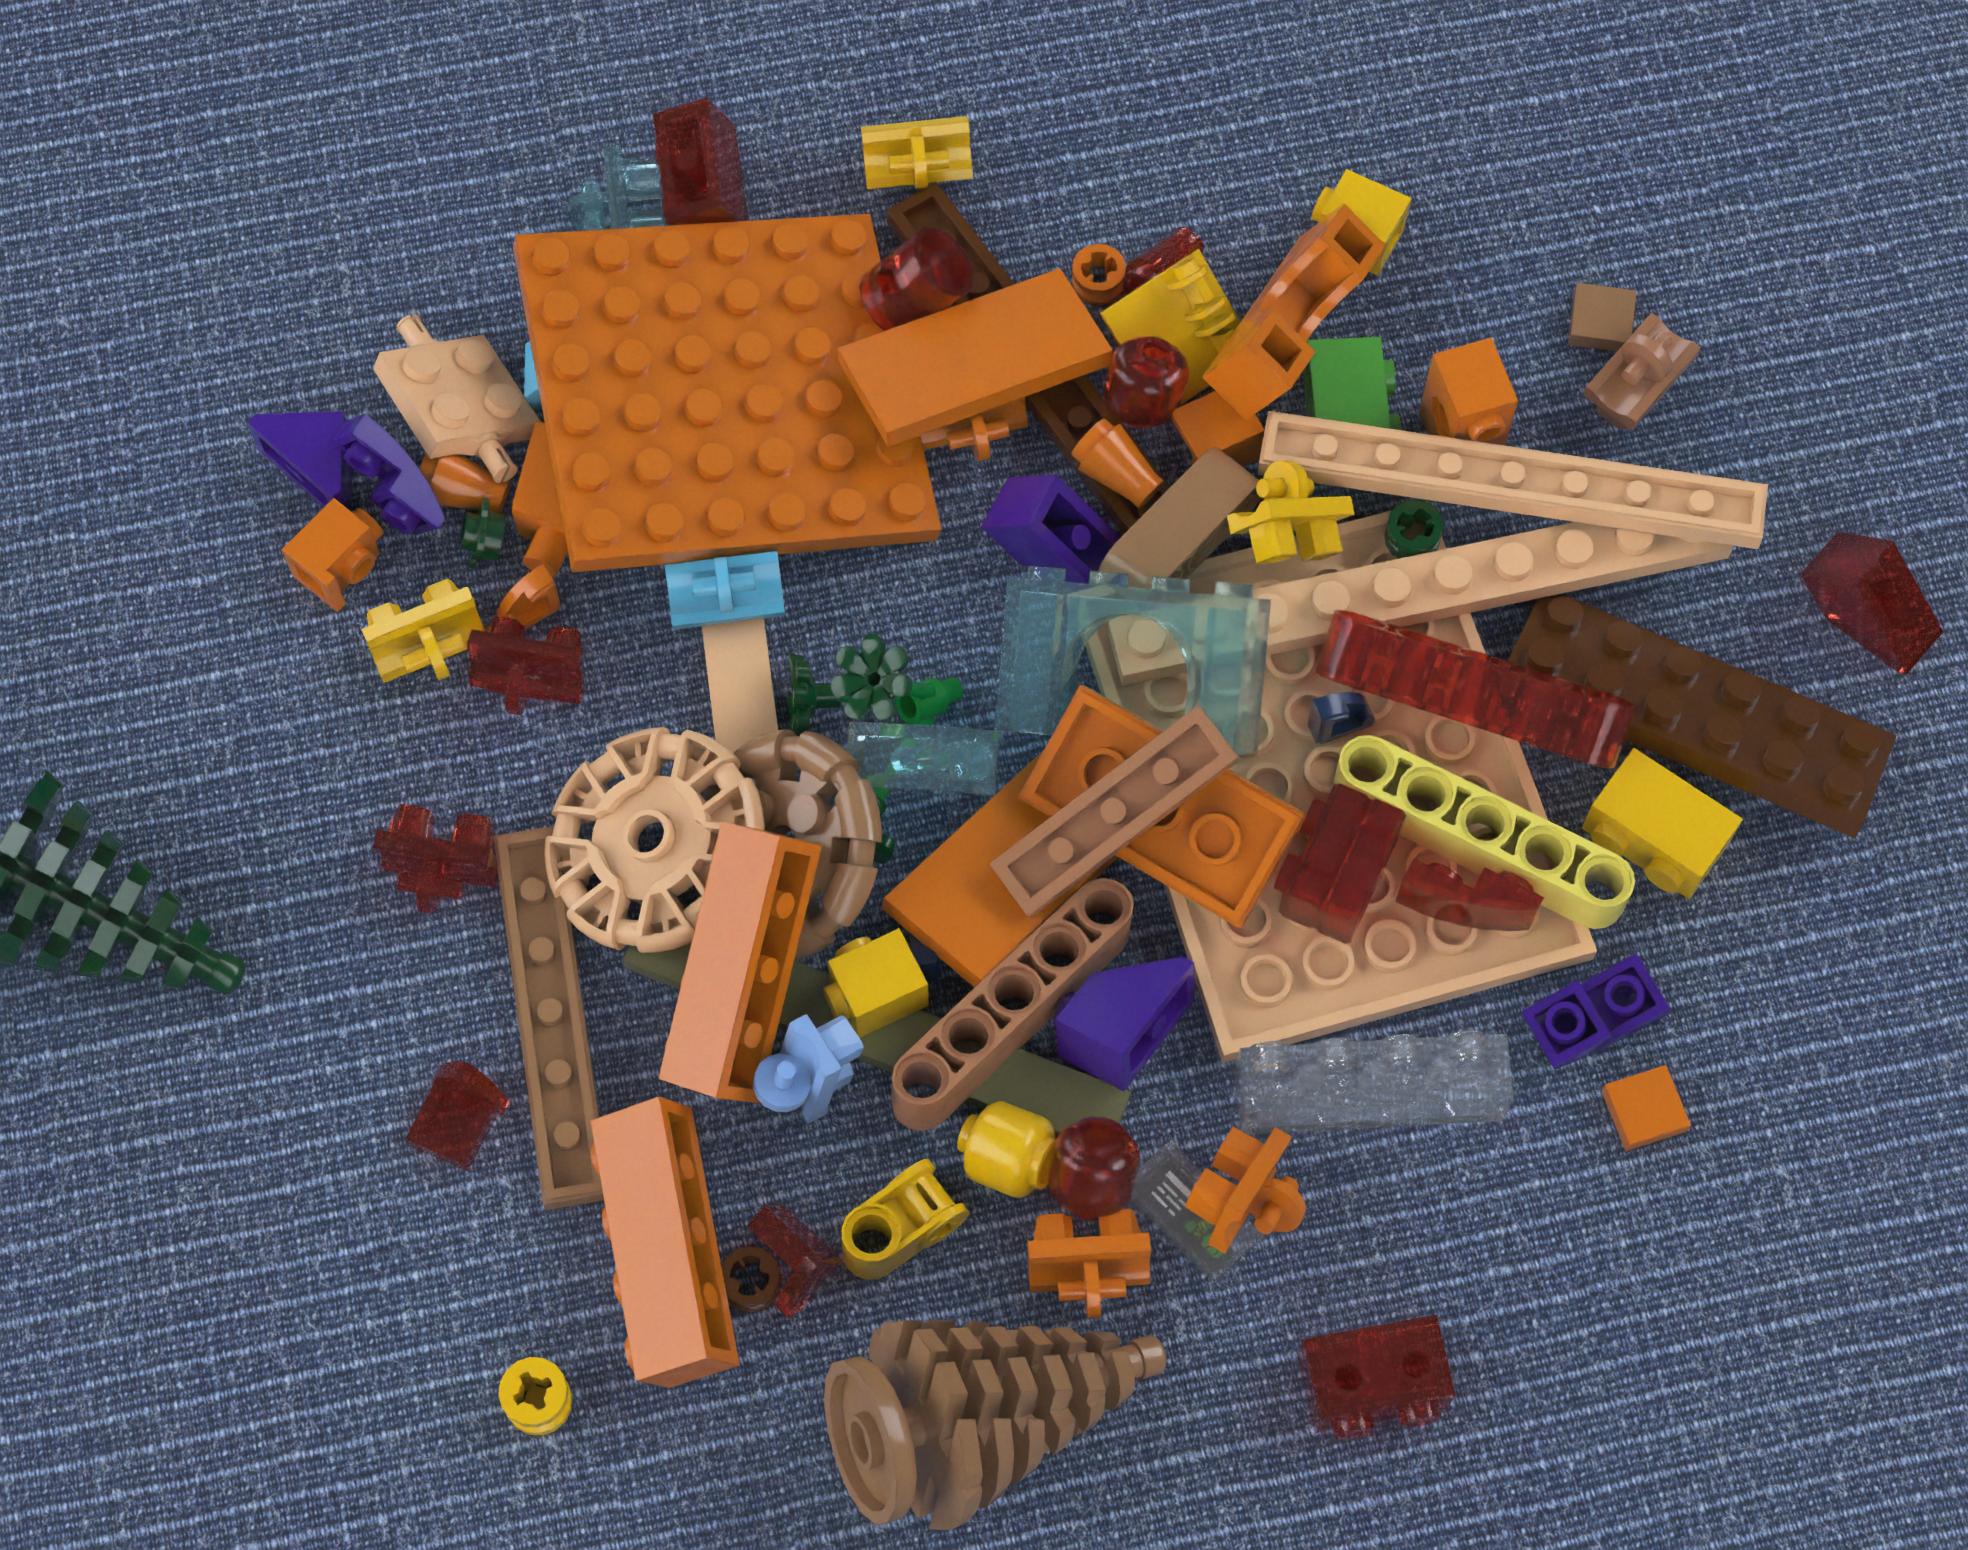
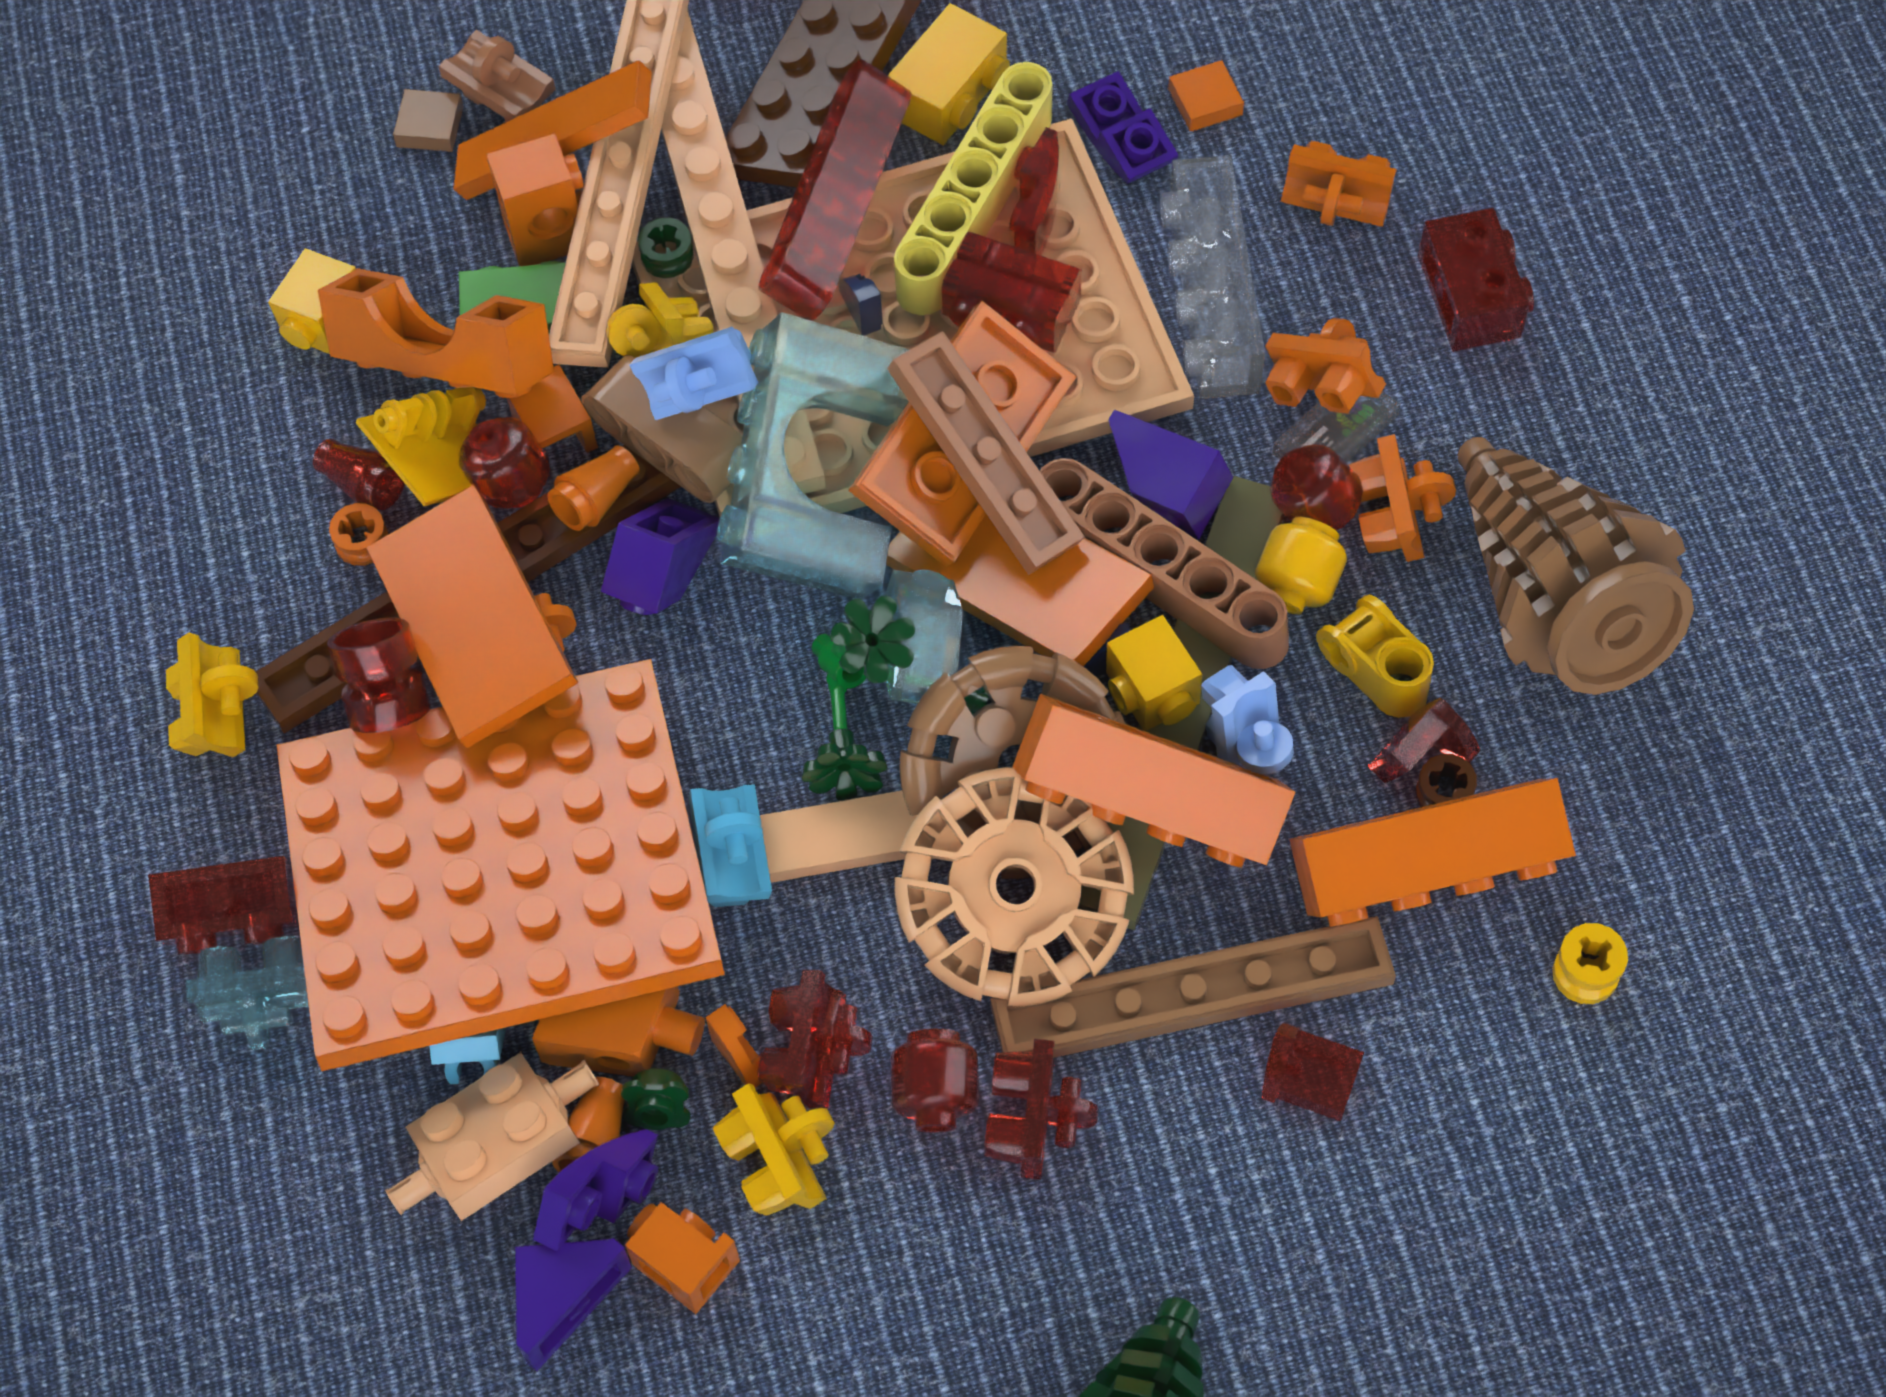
camera: 90 degrees left, 5 degrees down
none -> orange tile [453,60,652,200]
none -> light blue hips [630,326,758,420]
none -> clear red head [890,1029,979,1133]
none -> orange hips [1281,140,1397,227]

